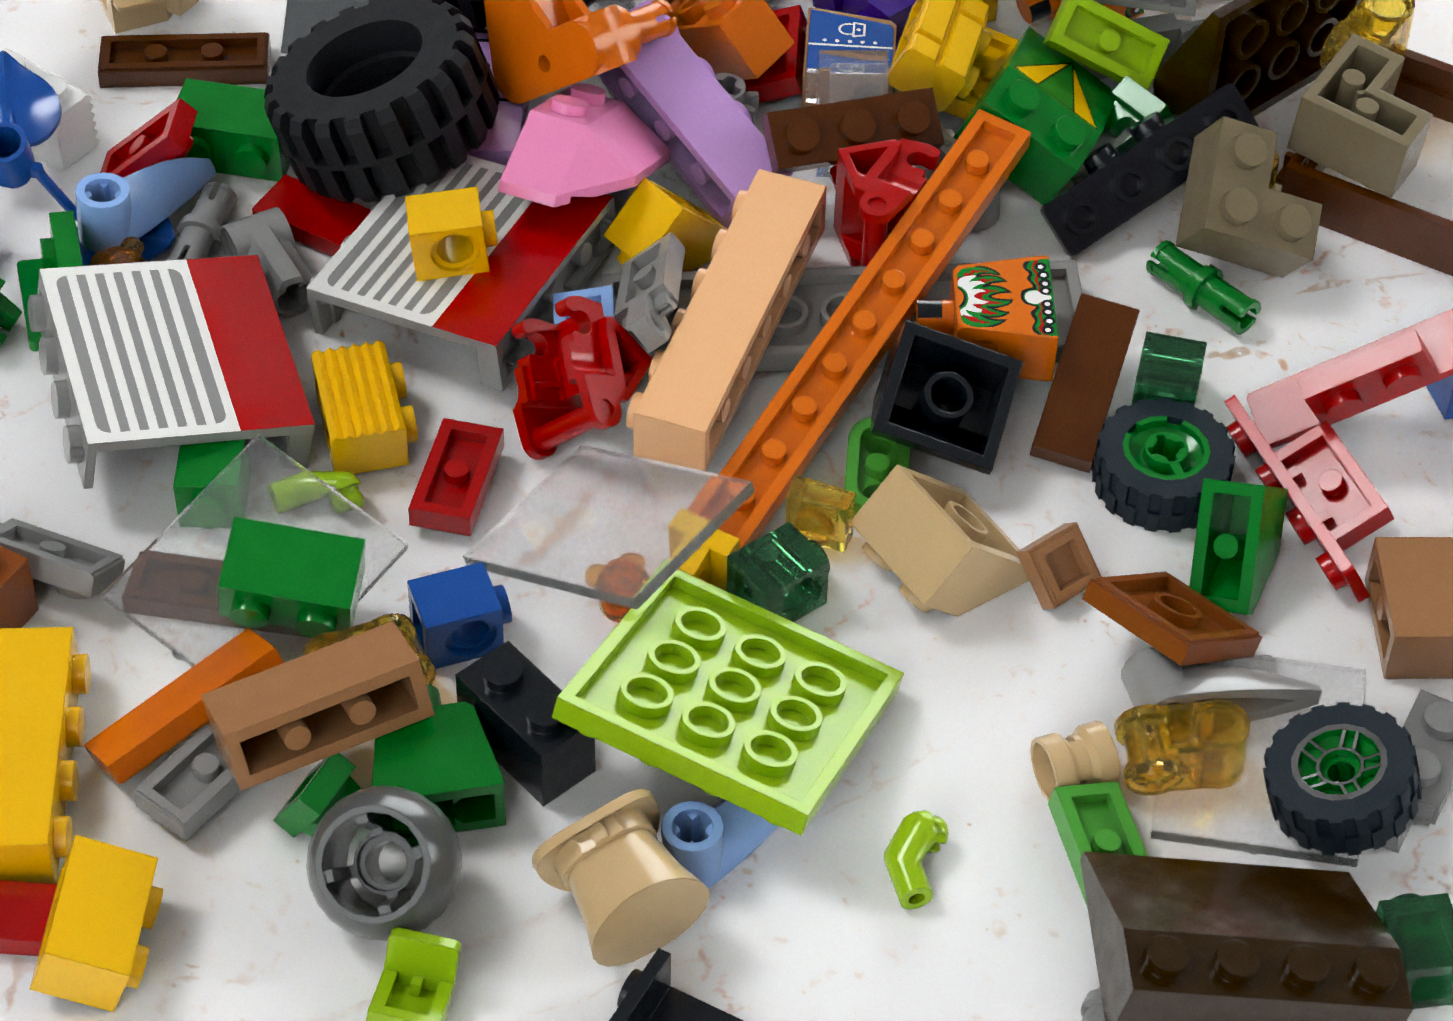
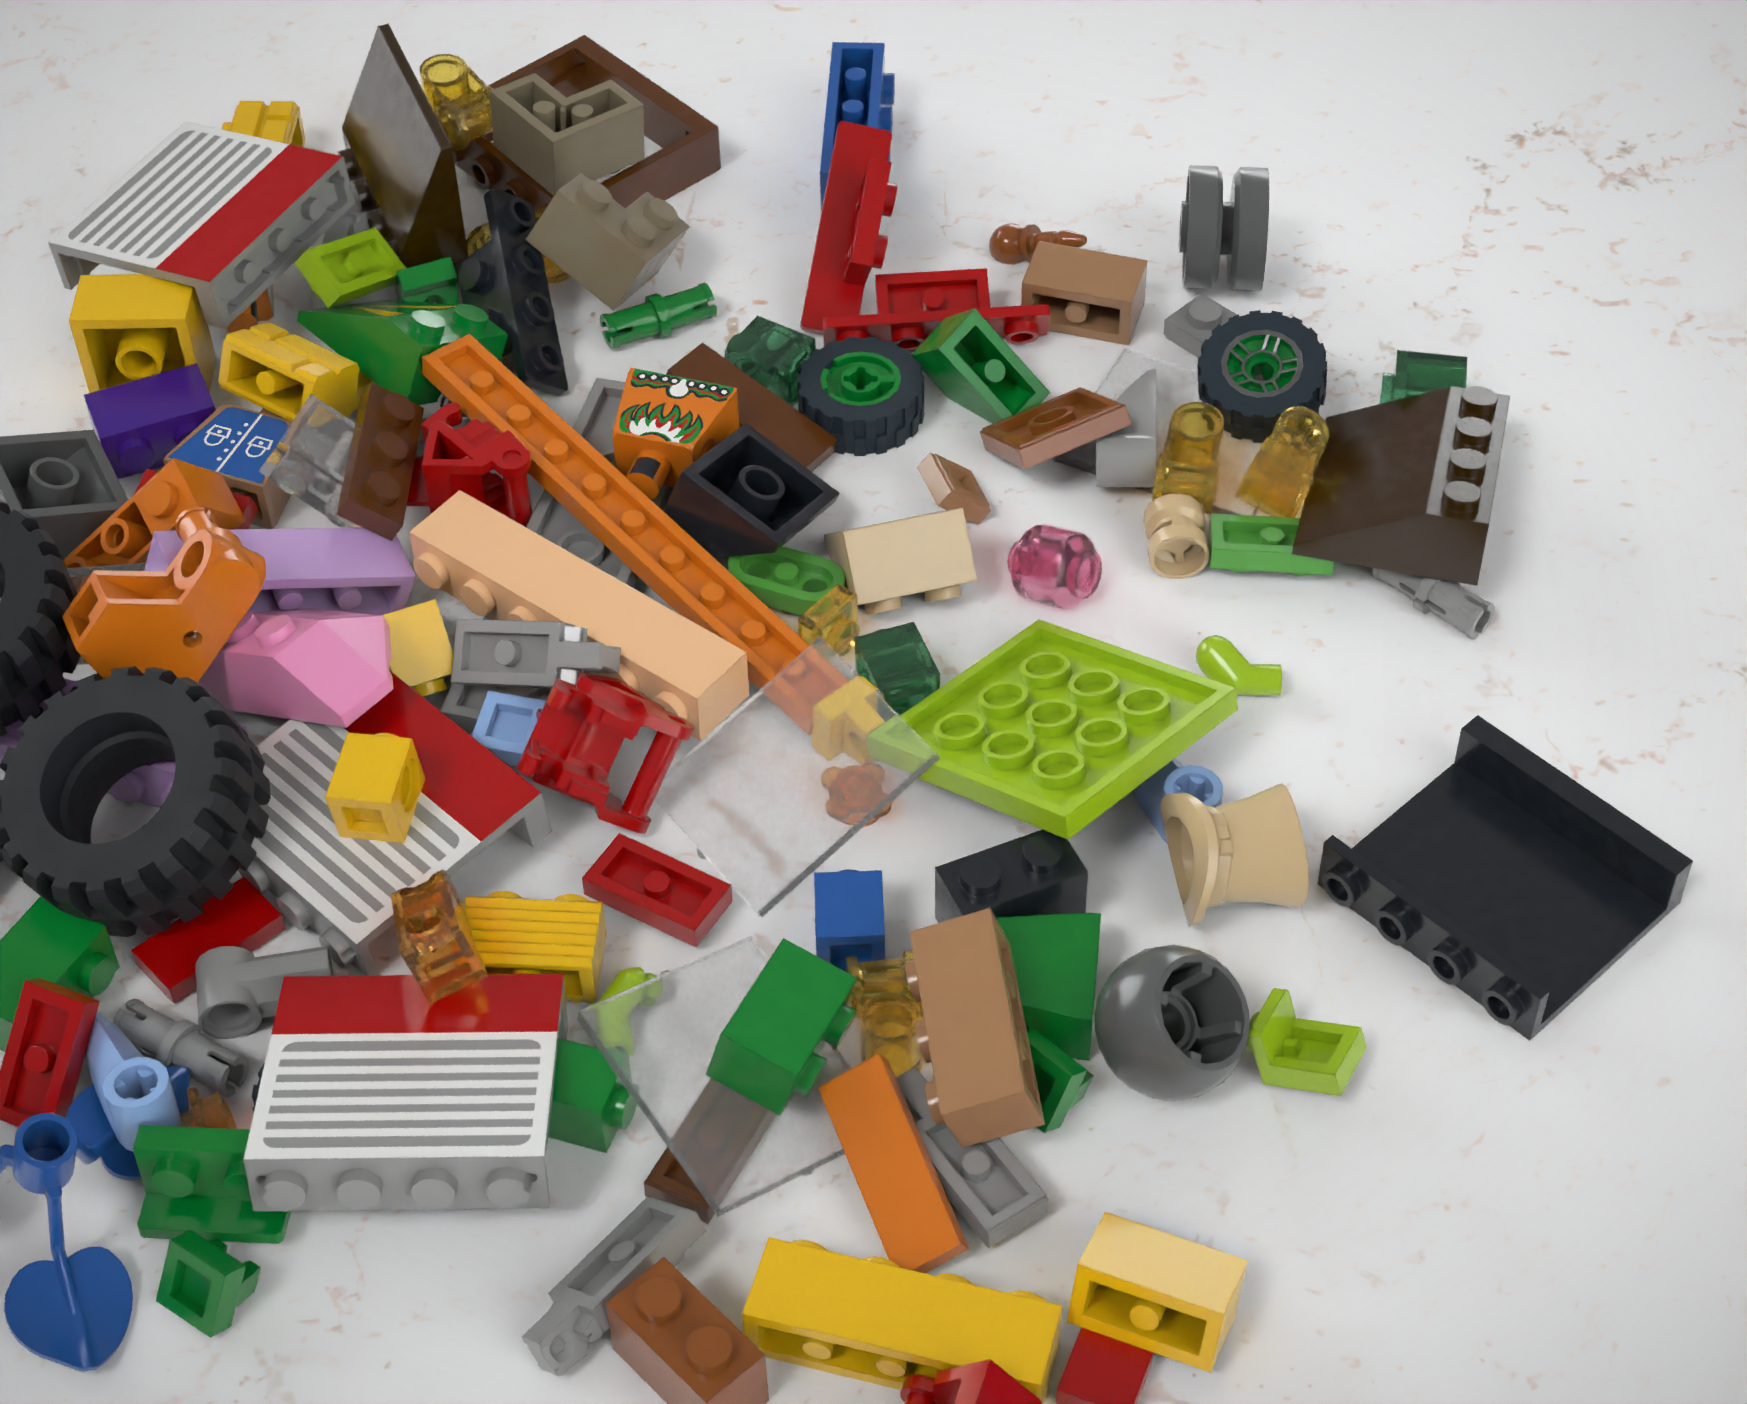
camera: 70 degrees left, 0 degrees up
none -> clear orange leg [391,869,488,1004]
none -> clear pink head [1007,524,1102,609]
none -> clear yellow piece [1235,407,1329,518]

